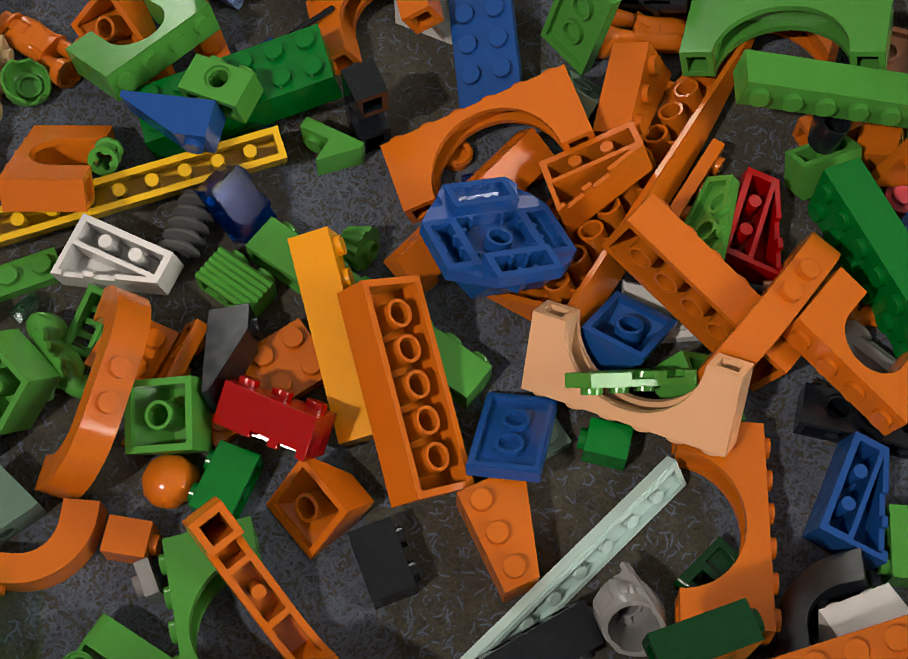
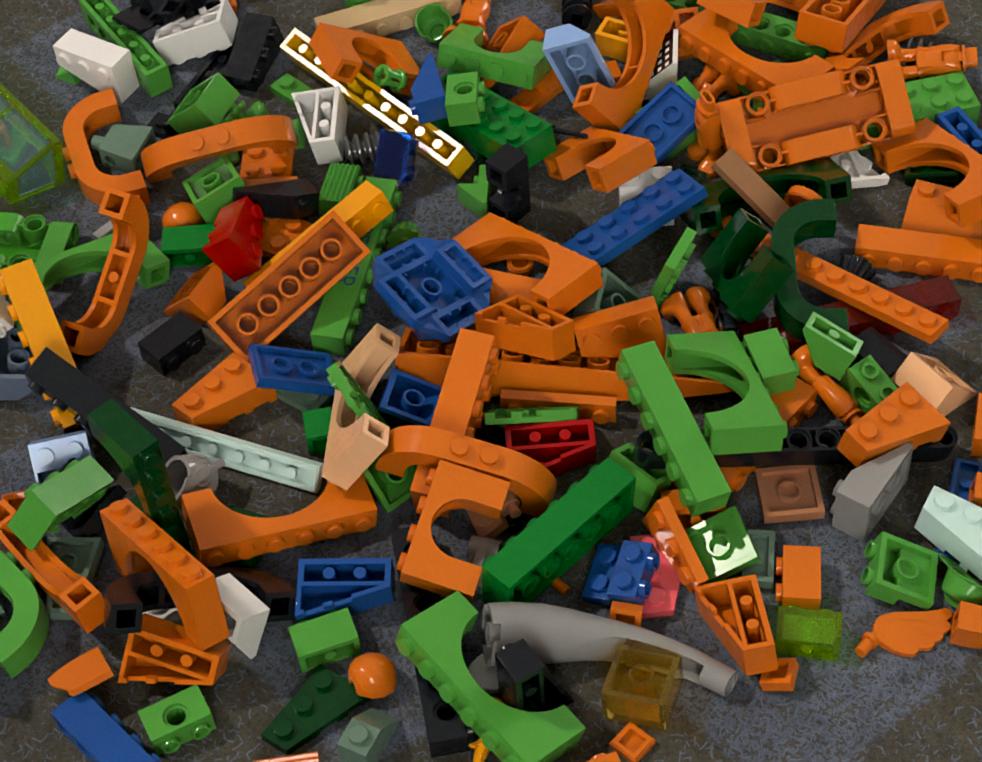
camera: 70 degrees right, 15 degrees down
clear green tile [7,292,43,325] -> none

